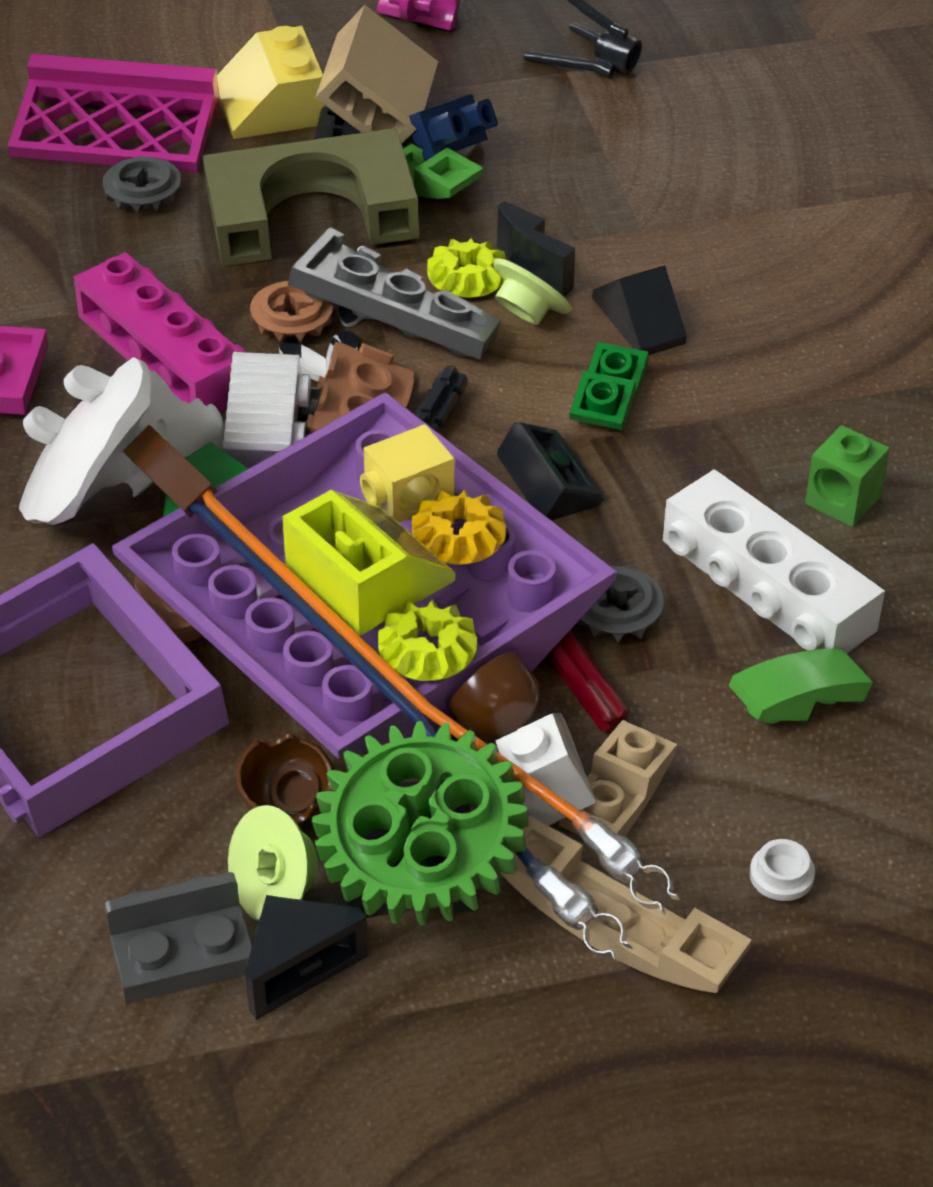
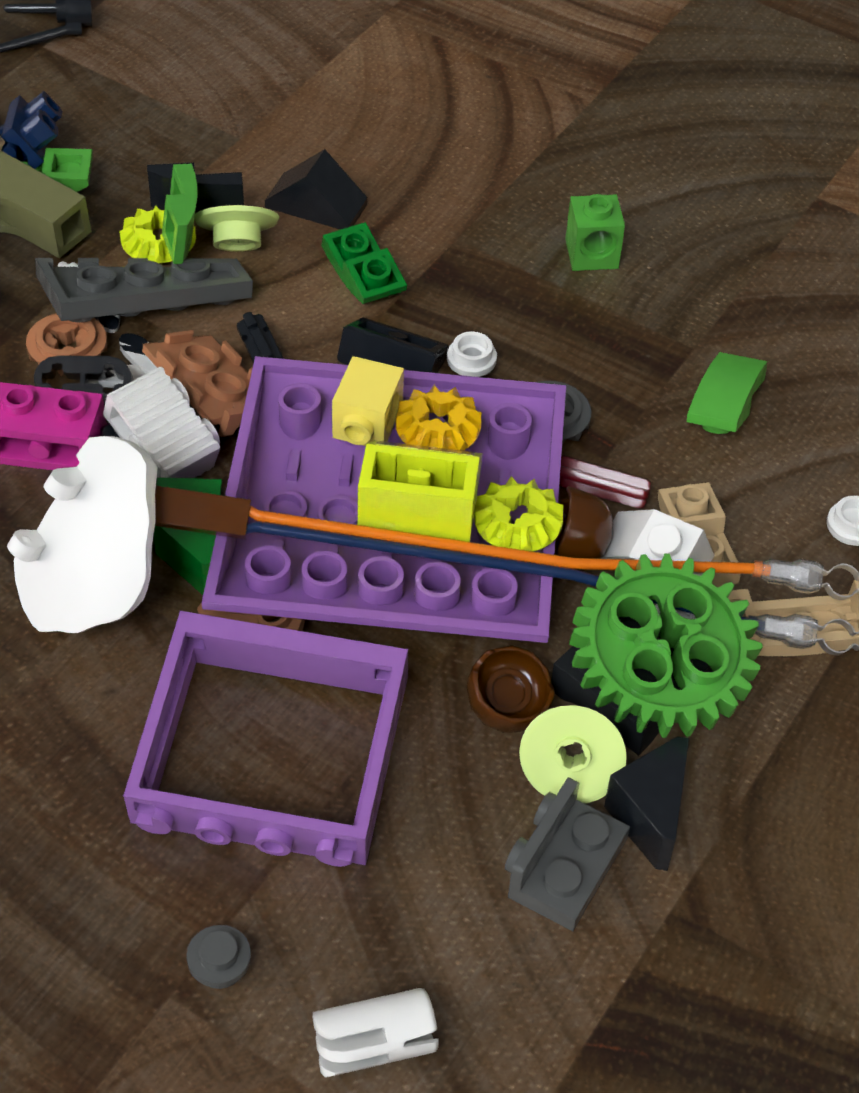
camera: 45 degrees left, 5 degrees up
white brick [663,469,885,653] -> none
none -> black beam [34,356,134,407]
none -> bright green slope [162,164,197,264]
none -> white plate [447,331,497,377]

